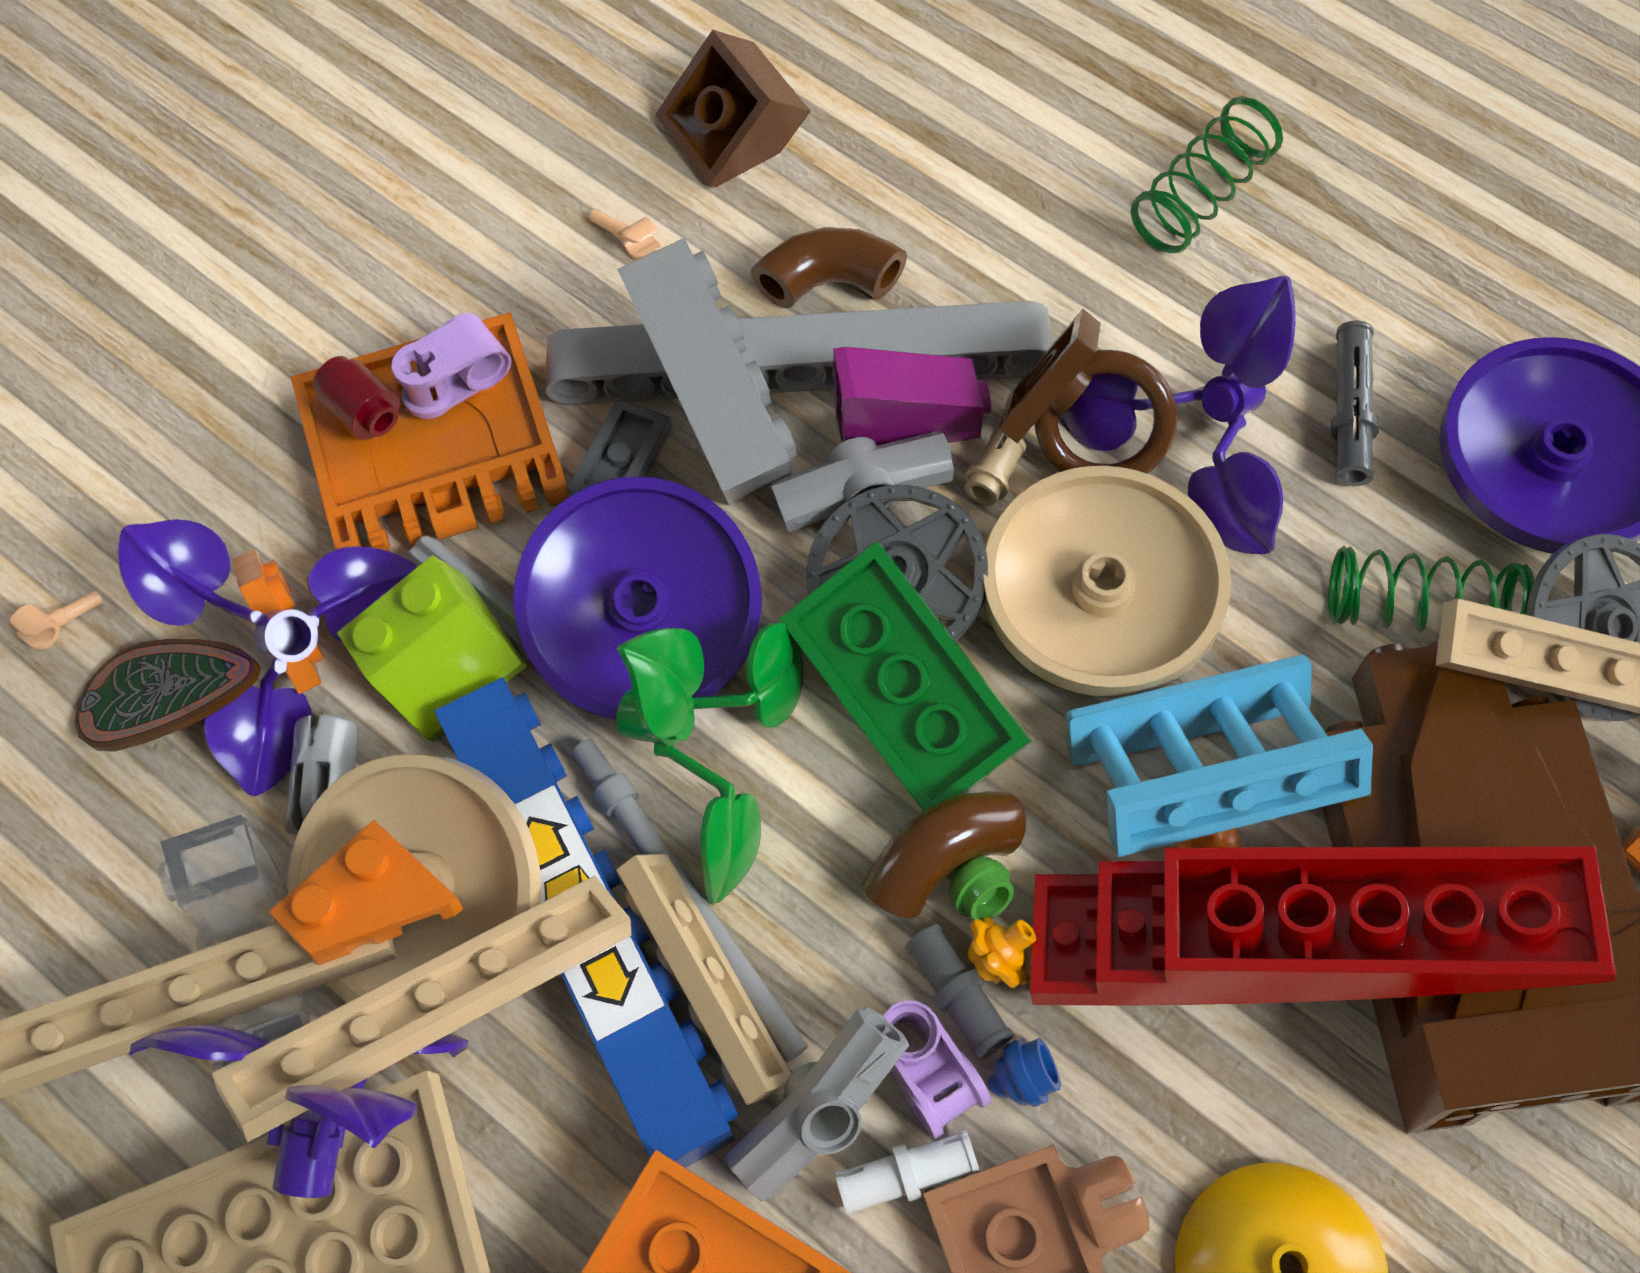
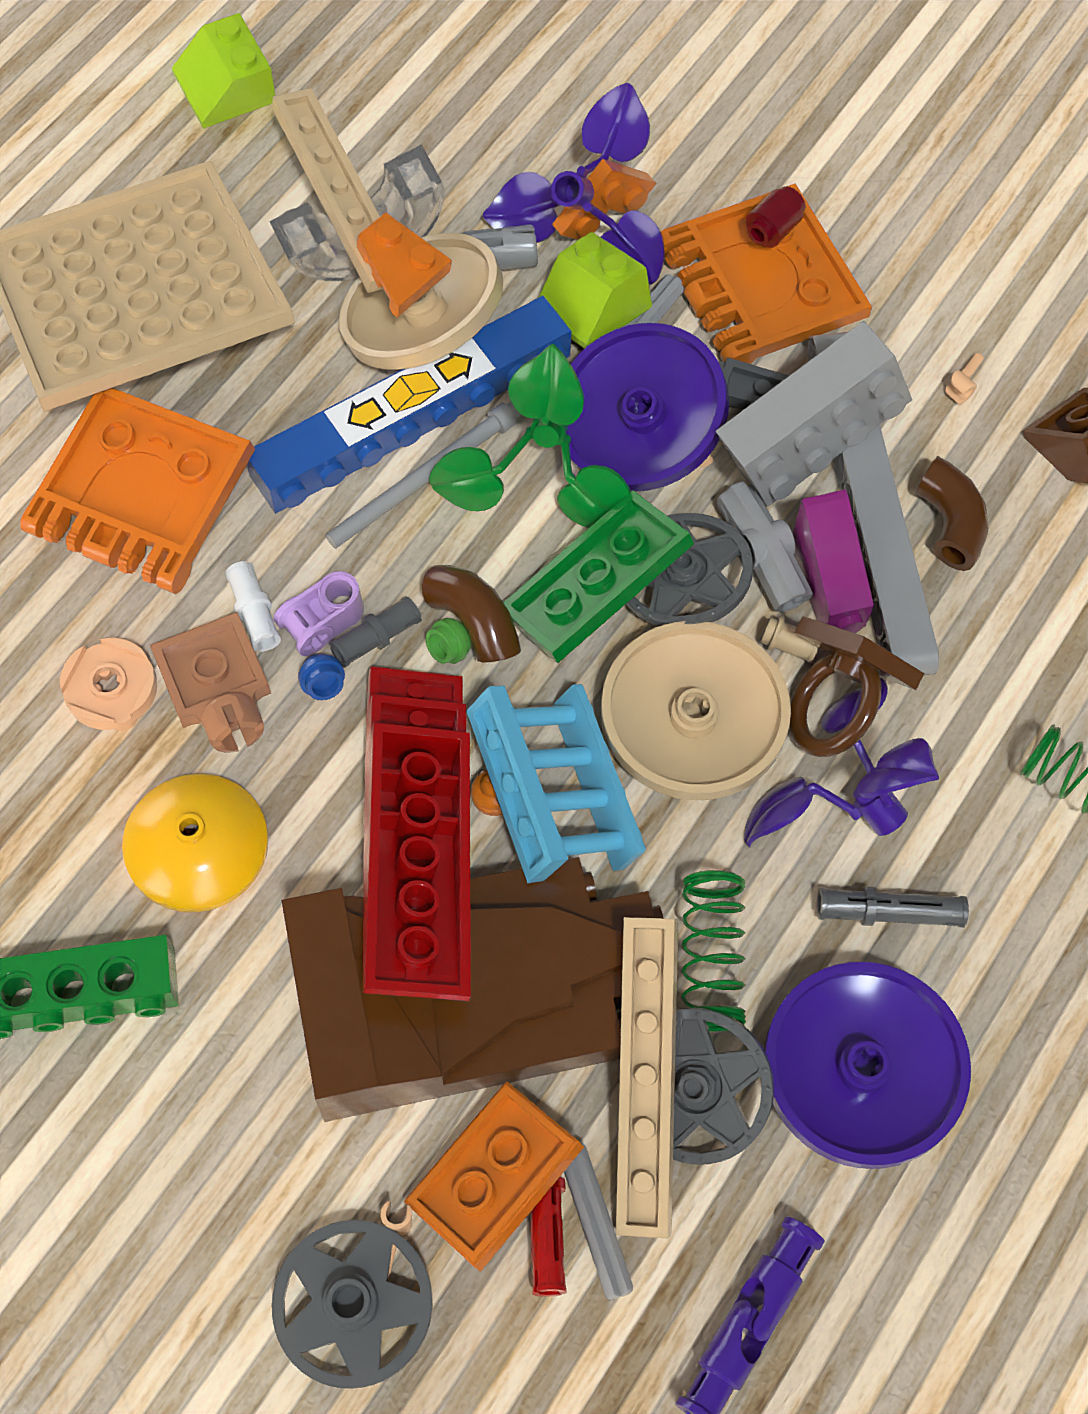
camera: 80 degrees right, 0 degrees up
light nougat hand [10,590,103,649] -> none
shield [74,639,261,752] -> none
dark purple plant [129,1025,469,1198] -> none
tan plate [211,875,632,1143] -> none
lavender piece [391,313,511,419] -> none
tan plate [616,854,792,1105] -> none
light grey piece [725,1007,909,1202] -> none
light orange plant [967,917,1036,988] -> none

